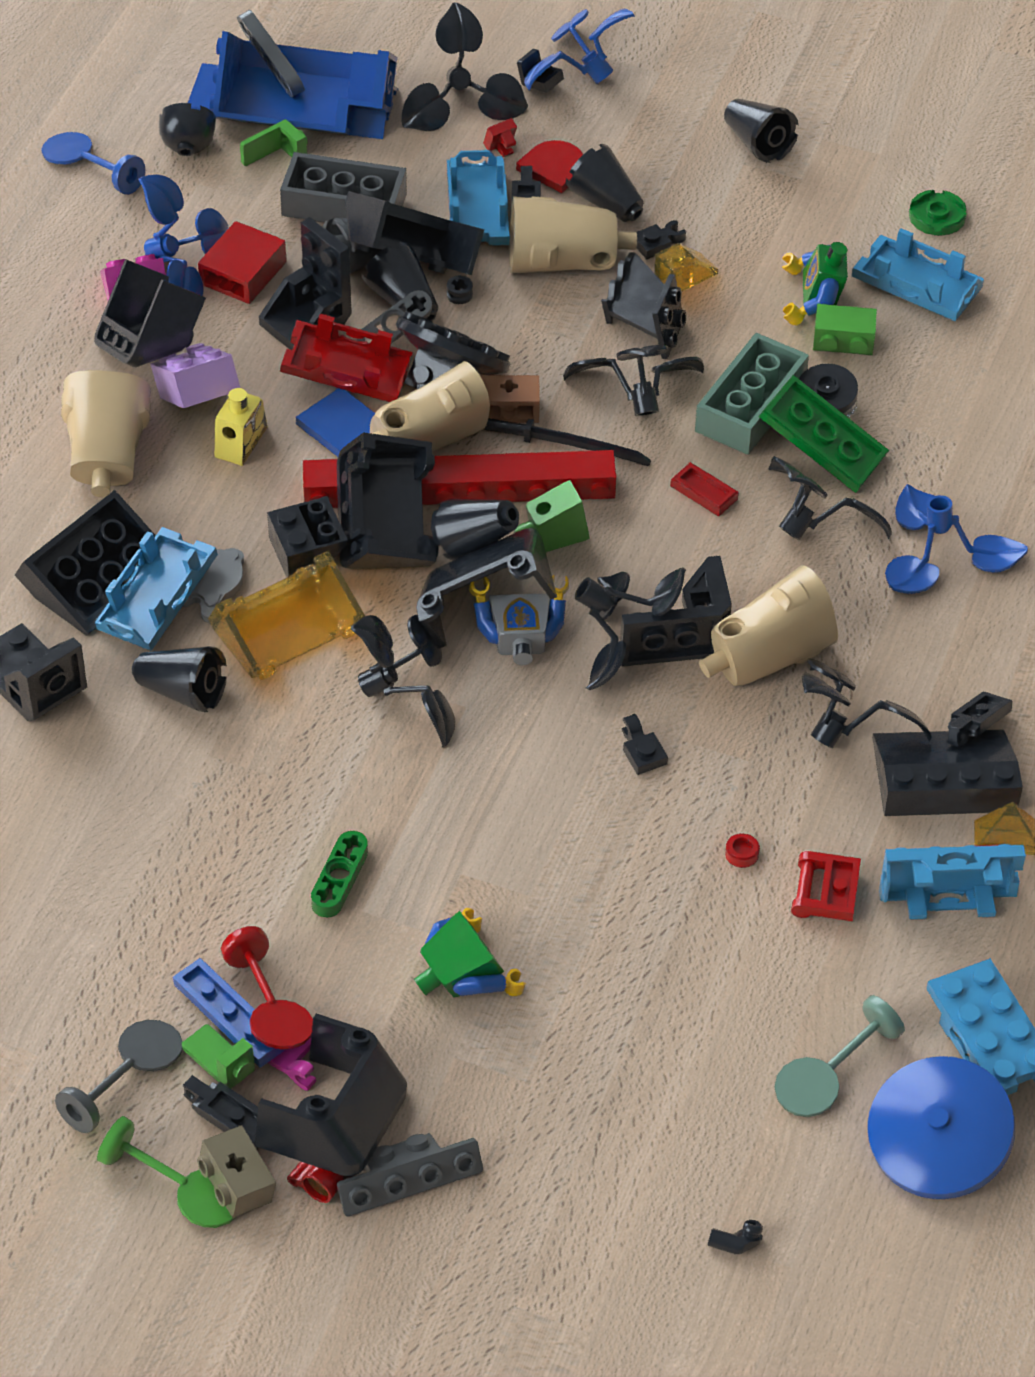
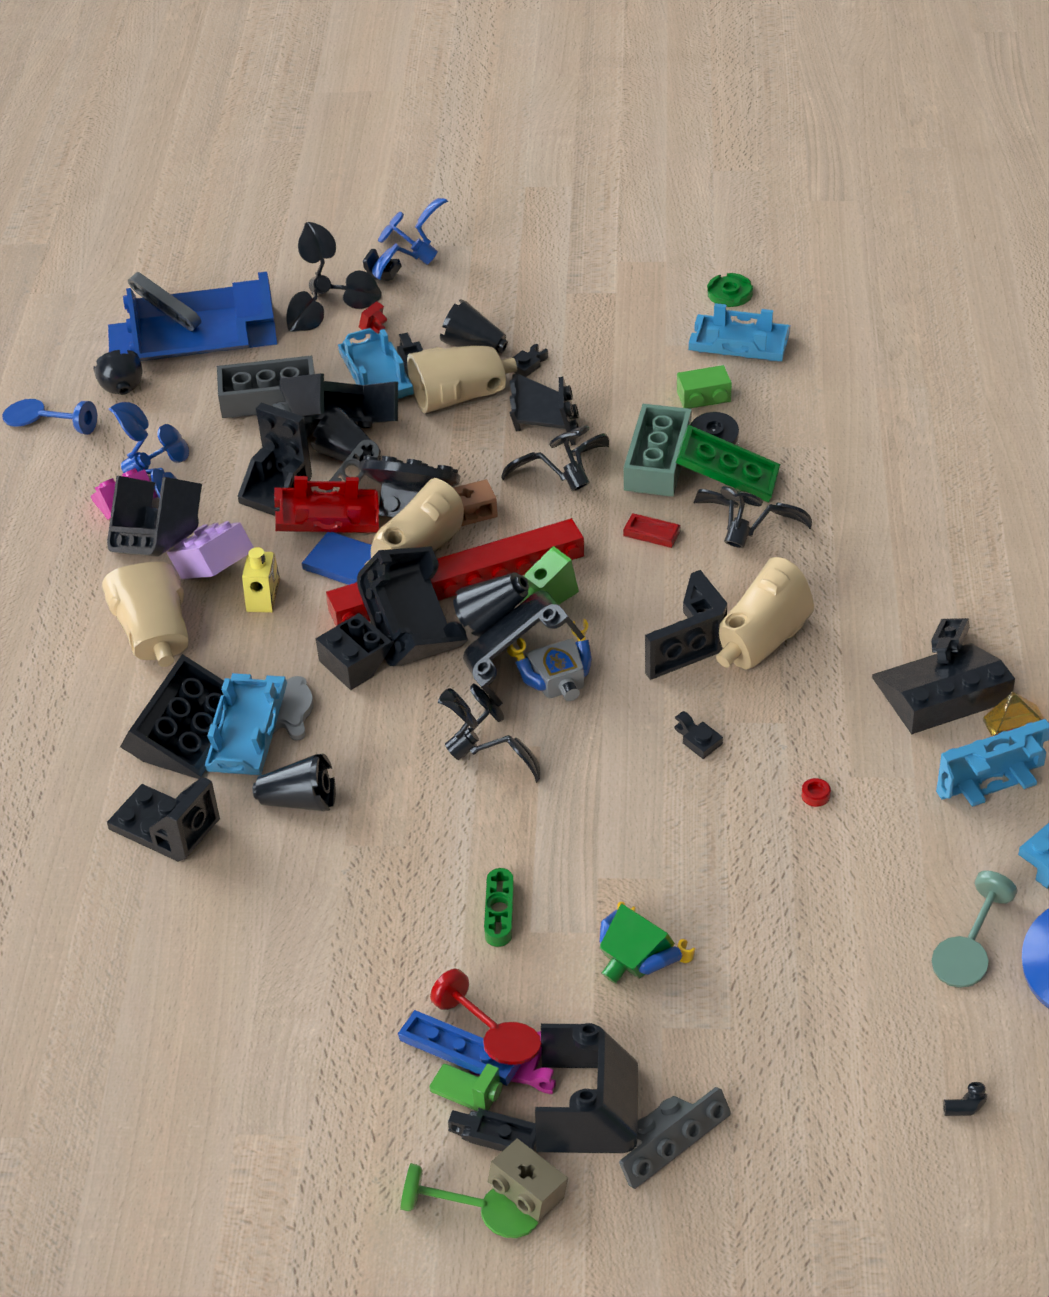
camera: 15 degrees left, 5 degrees down
dark grey piece [55,1020,183,1133] -> none
red brick [198,221,287,304] -> none
clear yellow windscreen [208,551,365,680] -> none
bright green bracket [240,119,308,166] -> none
red piece [287,1161,344,1203] -> none
black bush [447,275,473,304] -> none
black sword [484,418,651,466] -> none
red tile [516,140,583,193] -> none
black plant [575,567,686,690] -> none
clear yellow slope [654,243,718,292] -> none
black cone [724,99,799,163] -> none
torso [782,242,848,326] -> none
red plate [791,851,861,921] -> none
black plant [802,658,932,748] -> none
blue plant [885,484,1028,594] -> none

